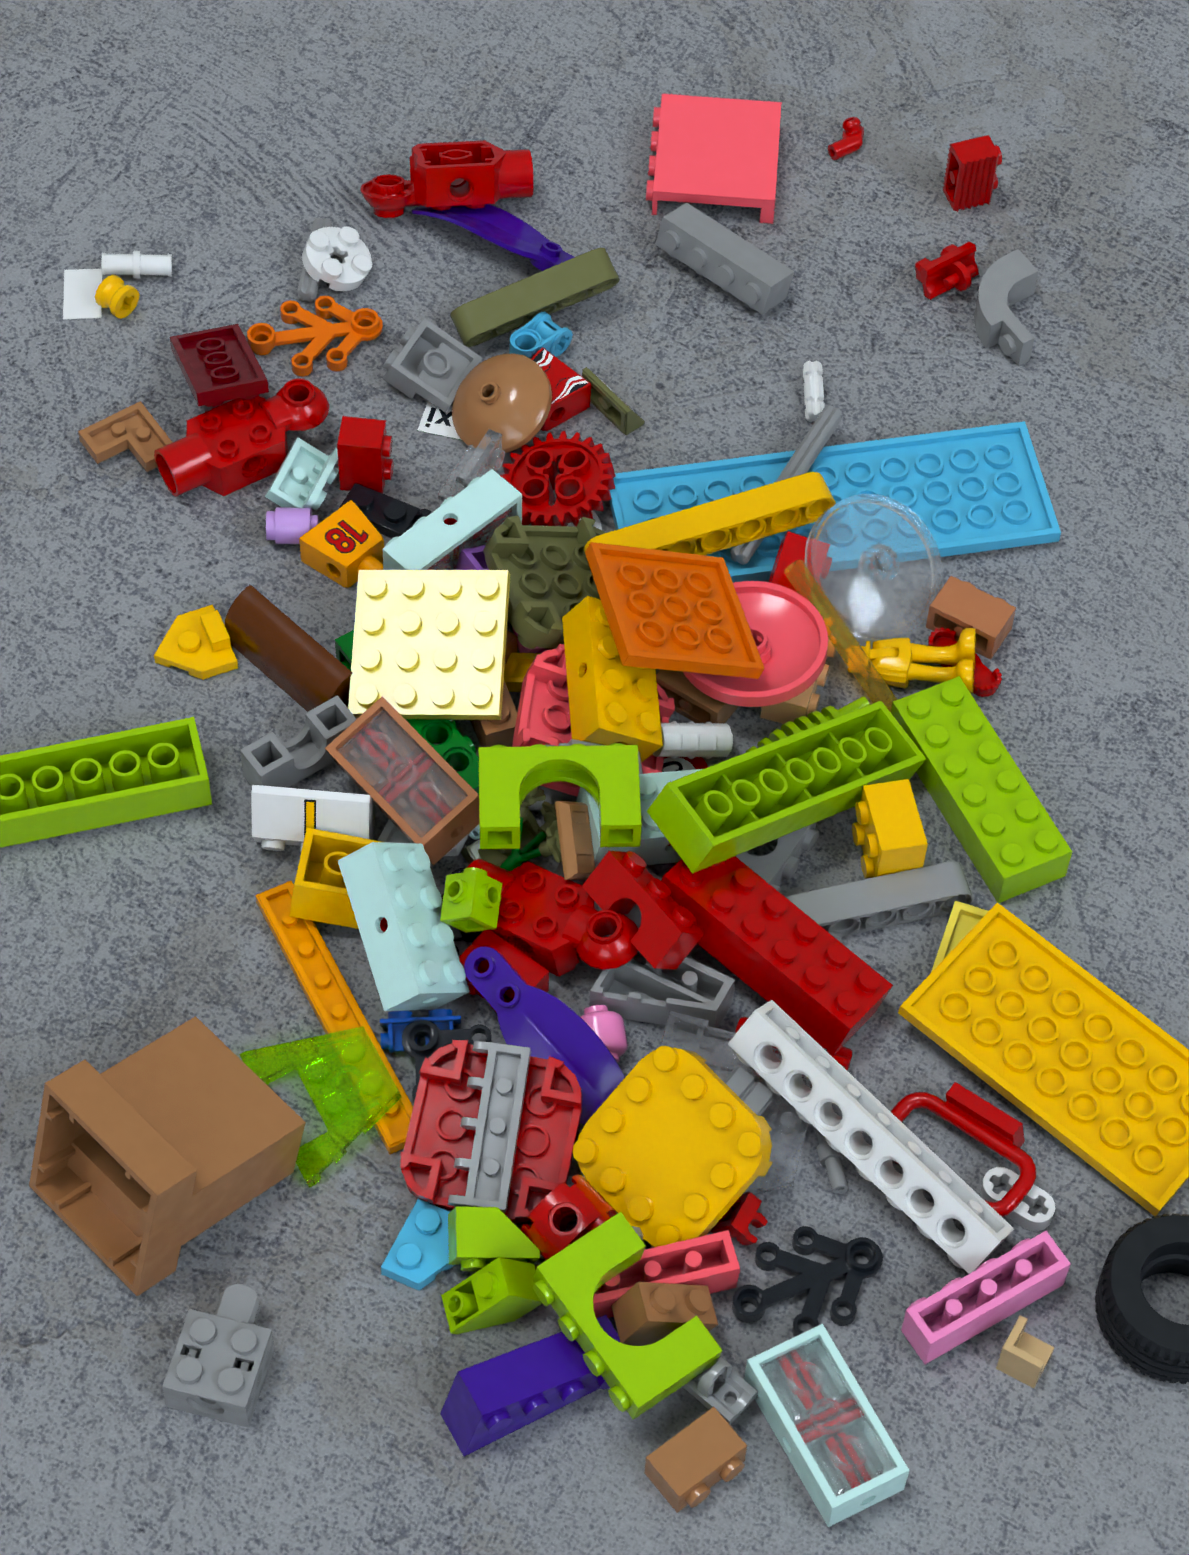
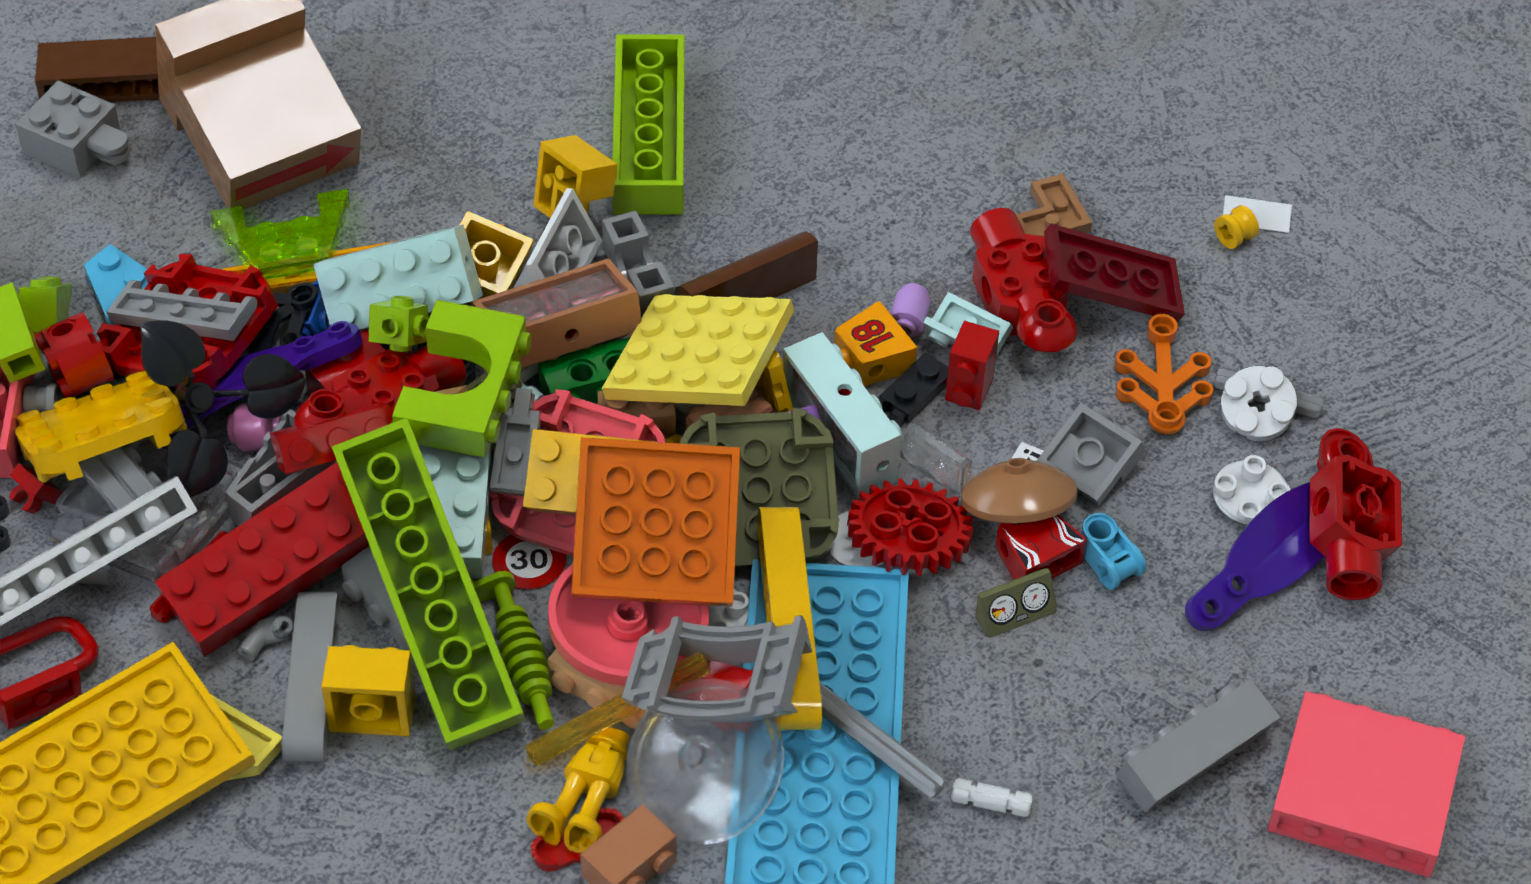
camera: 105 degrees right, 5 degrees down
white pin [101,251,172,279] -> none
yellow plate [154,605,238,680] -> none
lime slope [448,1206,540,1272] -> none
olive beam [450,247,620,347] -> none
white axle [653,721,733,759] -> none
lime brick [891,676,1072,903] -> none
none -> reddish brown brick [35,37,159,102]
none -> black plant [140,320,305,498]
none -> yellow brick [533,135,617,219]
none -> light grey wedge [622,615,812,723]
none -> white dish [1213,455,1290,524]

